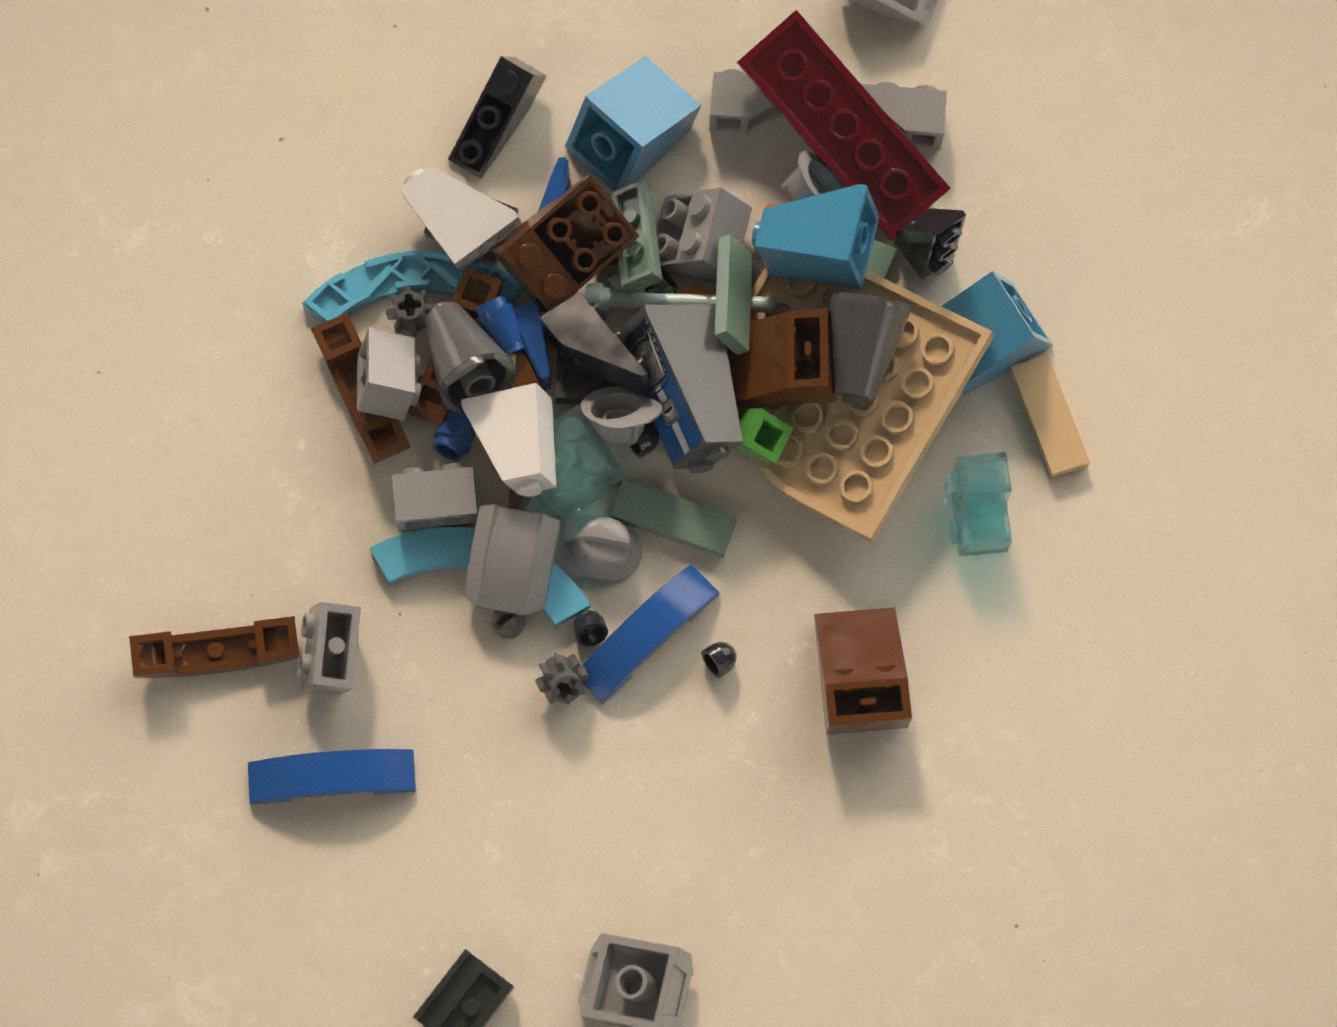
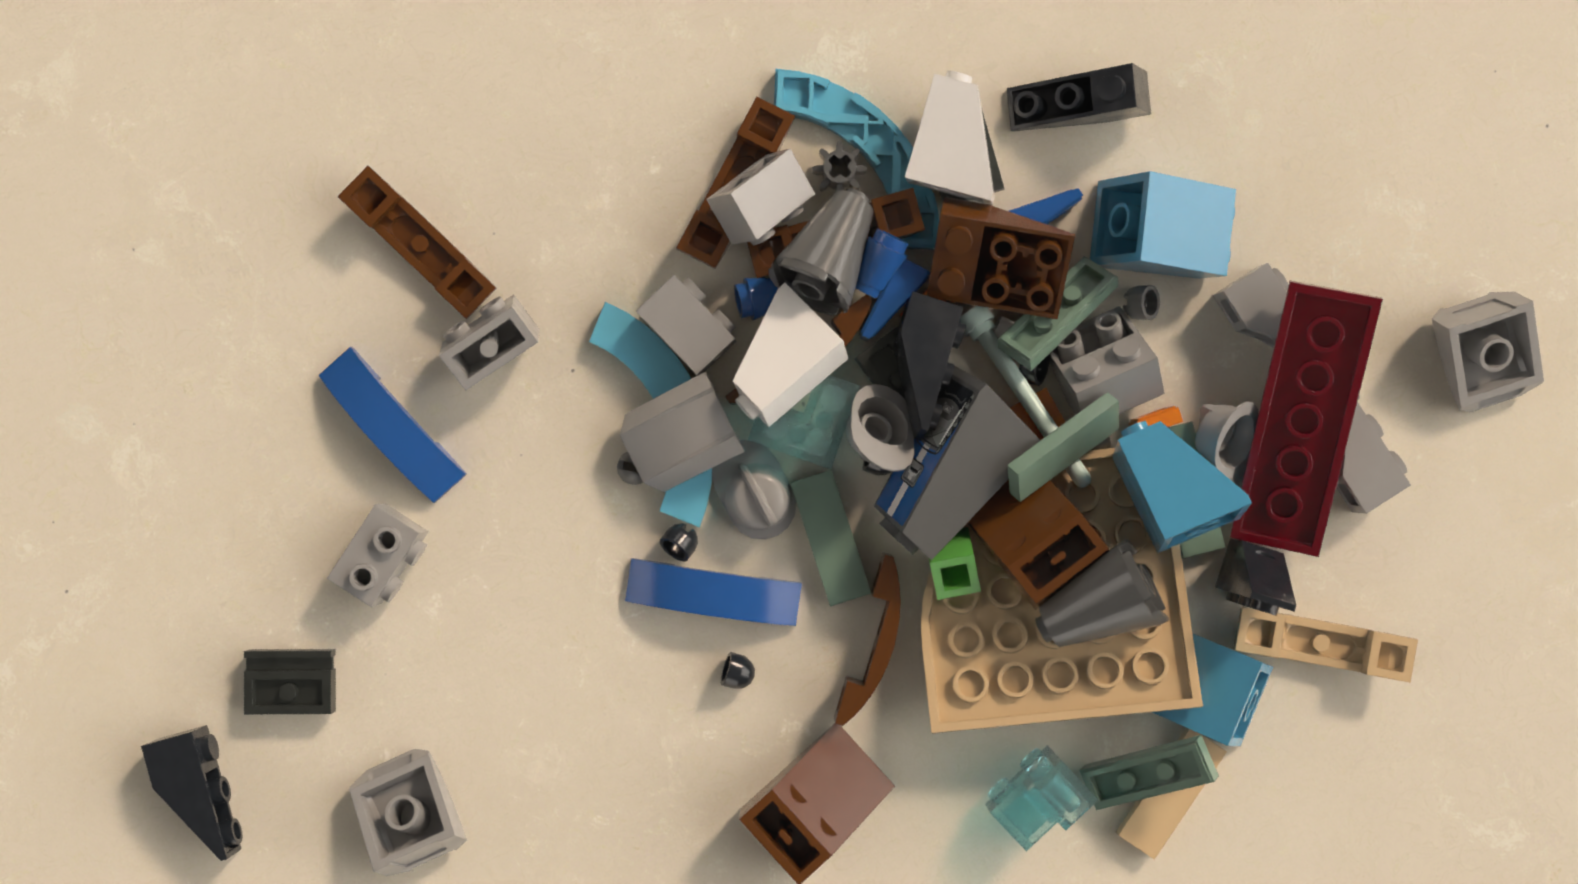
camera: 55 degrees right, 15 degrees up
dark grey gear [535,653,589,705] -> none
none -> light grey brick [327,503,429,607]
none -> reddish brown slope [834,552,901,726]
none -> sand green tile [1079,735,1219,810]
none -> dark grey hinge [1123,285,1160,320]
none -> tan slope [1233,607,1418,683]

